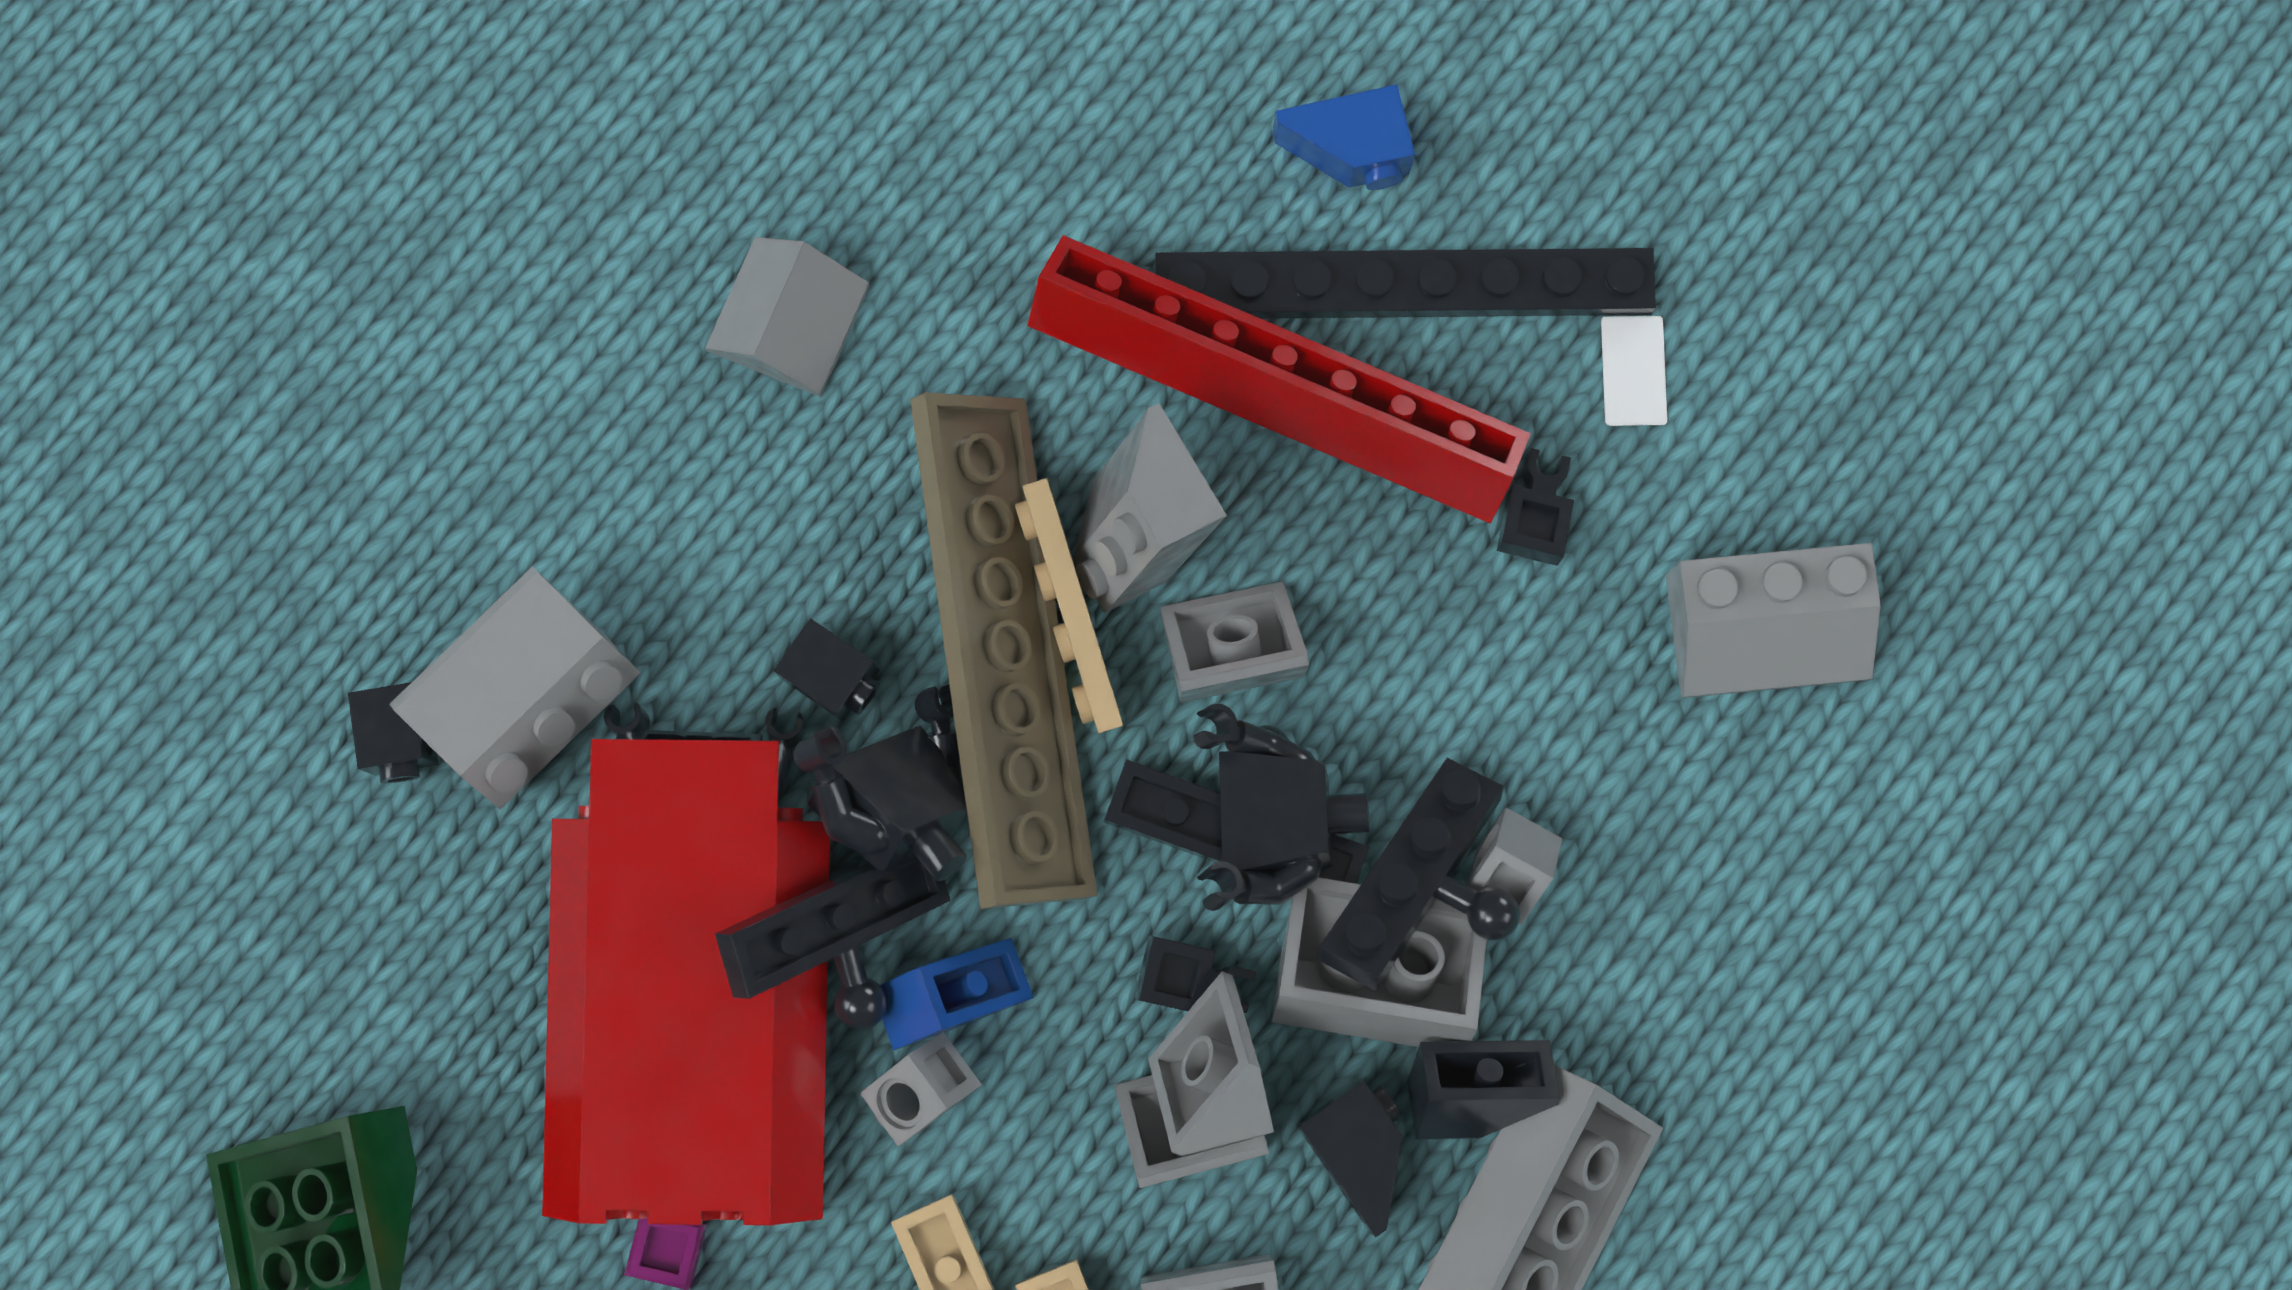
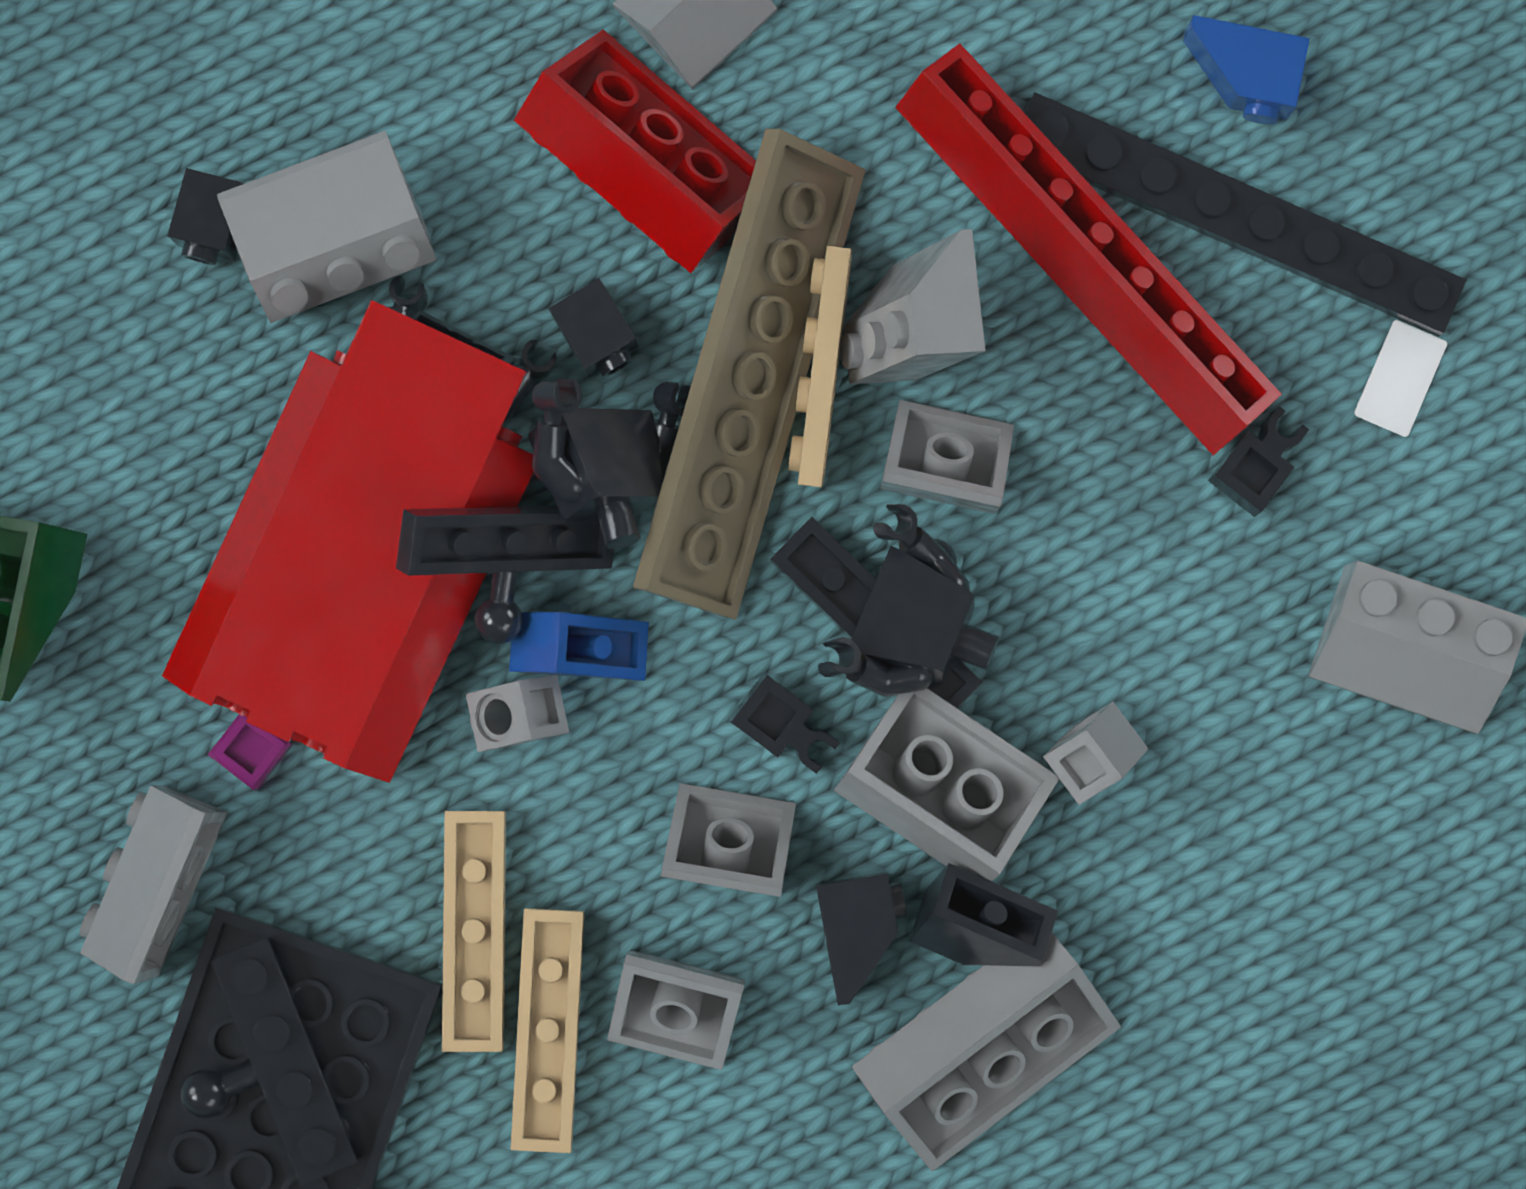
camera: 30 degrees right, 5 degrees up
light grey slope [1148,971,1274,1156] -> none
black plate [1318,758,1520,991] -> none
none -> red slope [514,29,756,274]

